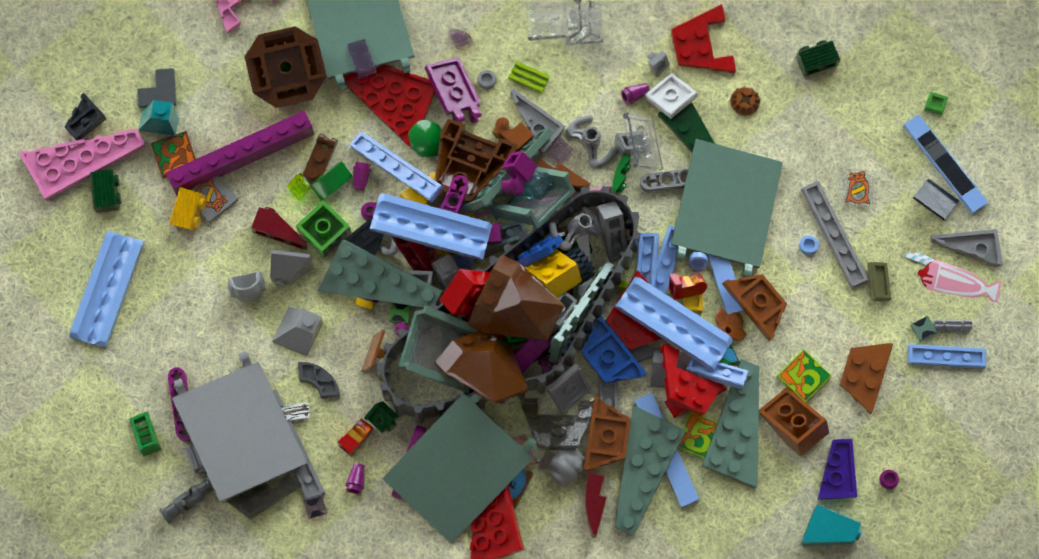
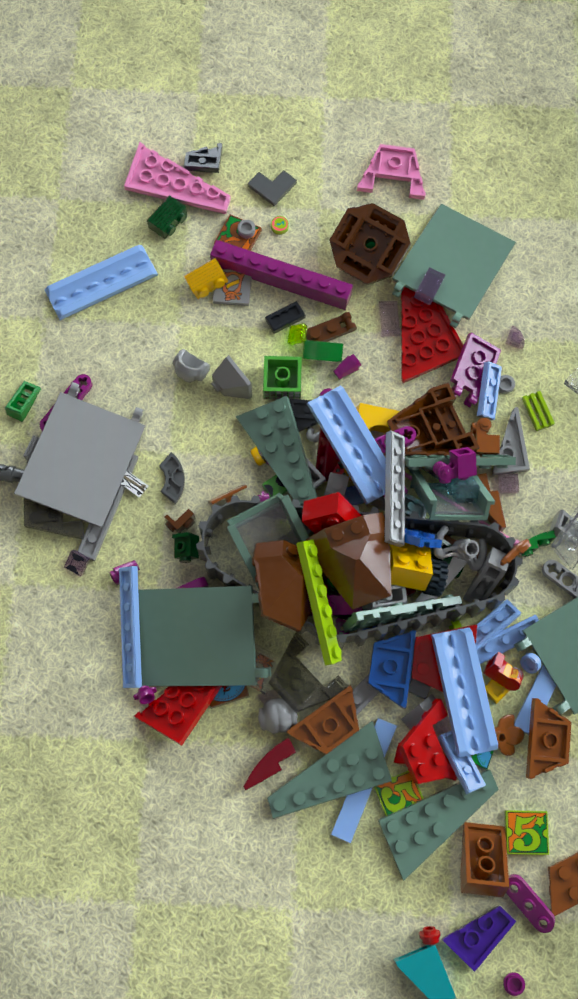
camera: 45 degrees right, 0 degrees up
teal slope [139,100,179,135] -> none
dark red slope [251,207,308,250] -> none
light grey slope [272,307,324,356] -> none
red leg [337,418,374,457] -> none
light blue tile [349,132,443,203] -> none
green dish [408,120,442,157] -> none
light grey tile [546,363,591,414] -> none
light grey piece [566,115,617,168] -> none
none -> light blue tile [119,566,142,688]
none -> magenta plate [133,685,157,704]
none -> reddish brown bracket [164,509,195,533]
none -> light grey tile [238,220,256,239]
none -> black plate [265,301,306,334]
none -> lime tile [271,216,289,235]
none -> lime plate [296,540,342,666]
none -> tile [379,301,400,337]
none -> light grey tile [385,430,405,547]
none -> red plate [419,926,441,945]
none -> light blue tile [477,361,502,420]
none -> dark orange piece [500,539,531,566]
none -> magenta plate [506,874,555,933]

